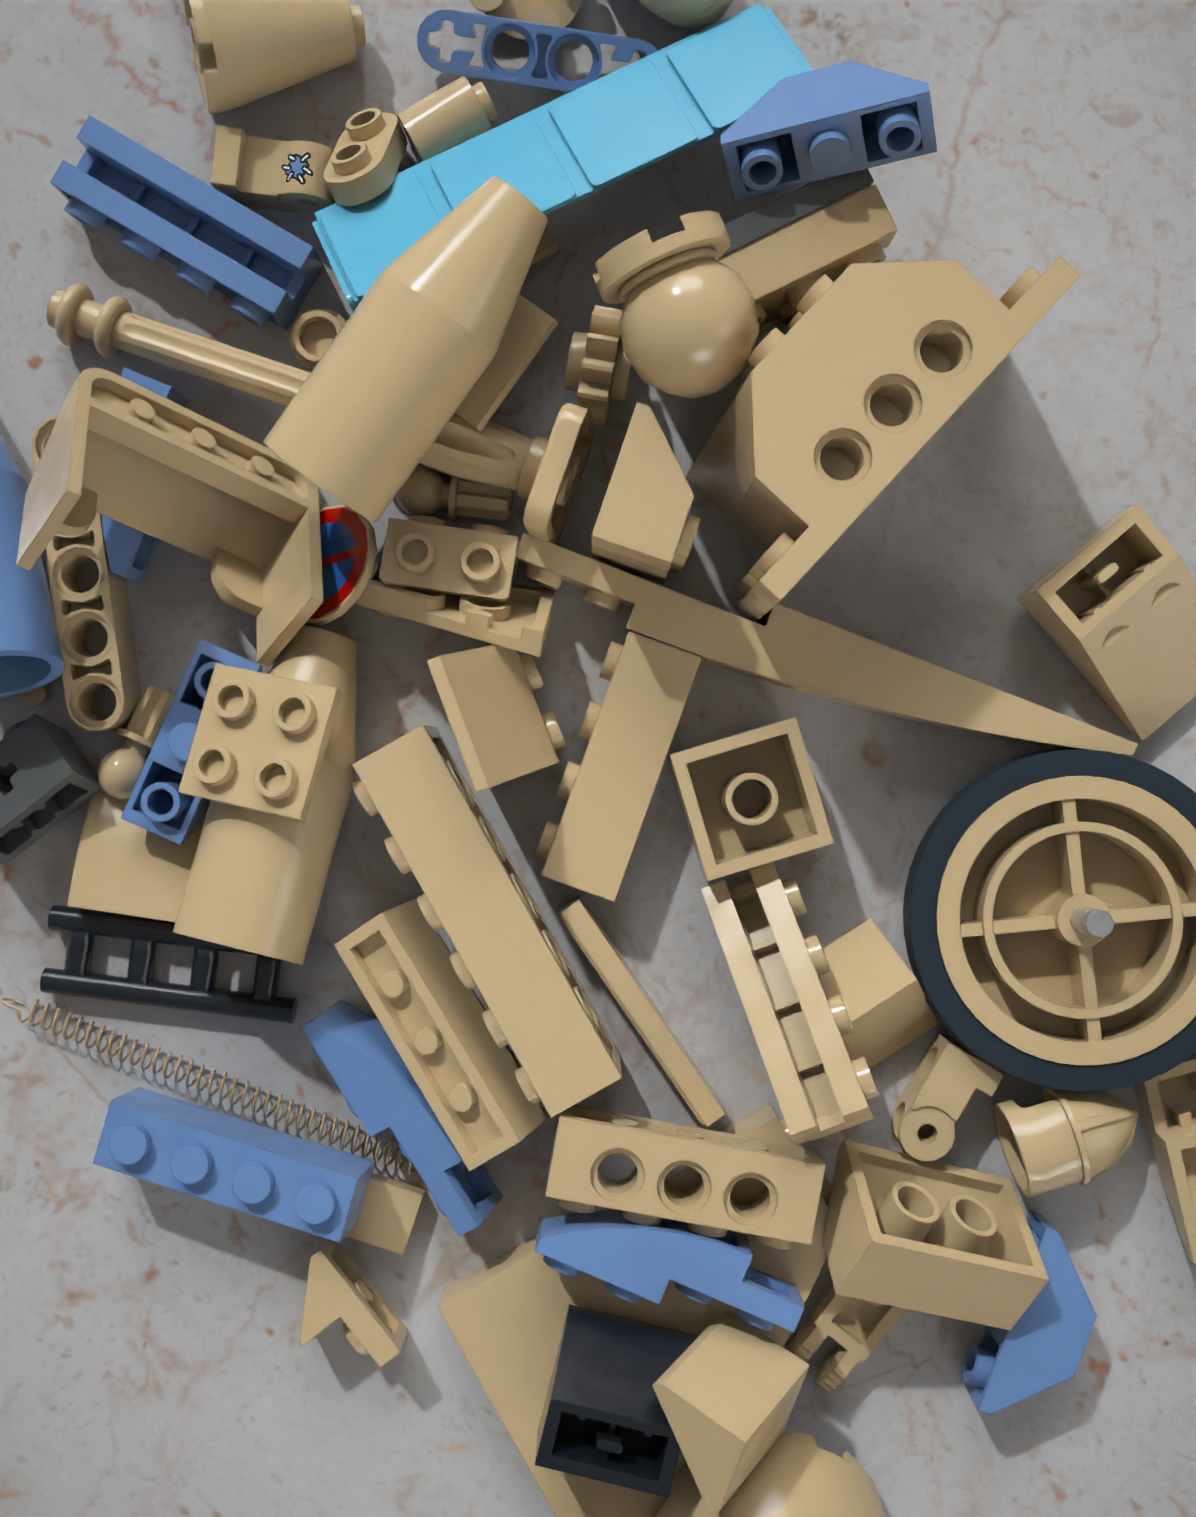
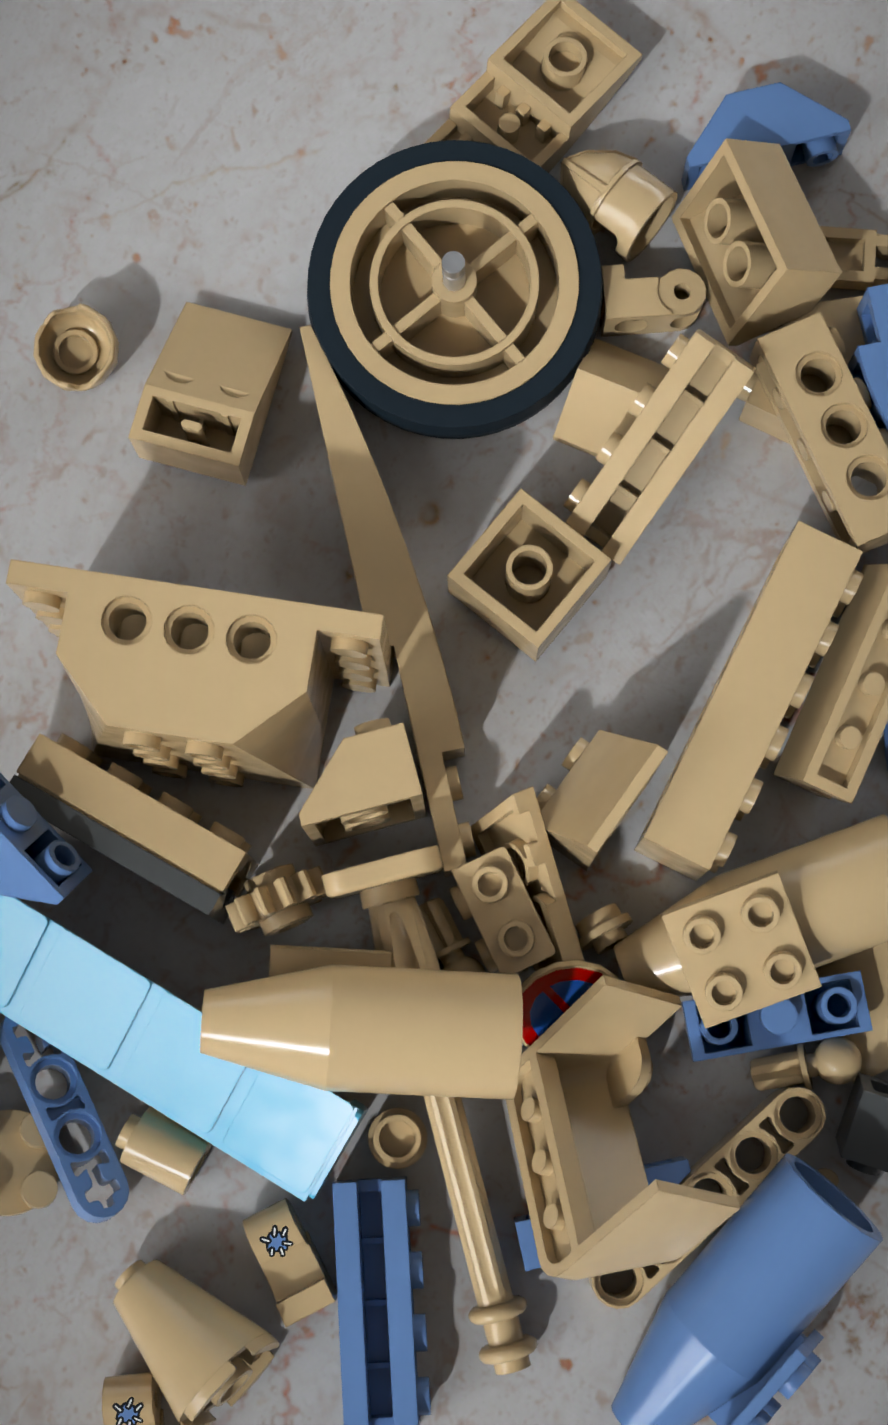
camera: 120 degrees left, 10 degrees down
tan plate [323,108,408,206] -> none
tan brick [535,631,702,902] -> none
tan tile [560,895,726,1127] -> none
tan tile [593,210,760,399] -> none
none -> tan plate [575,903,633,955]

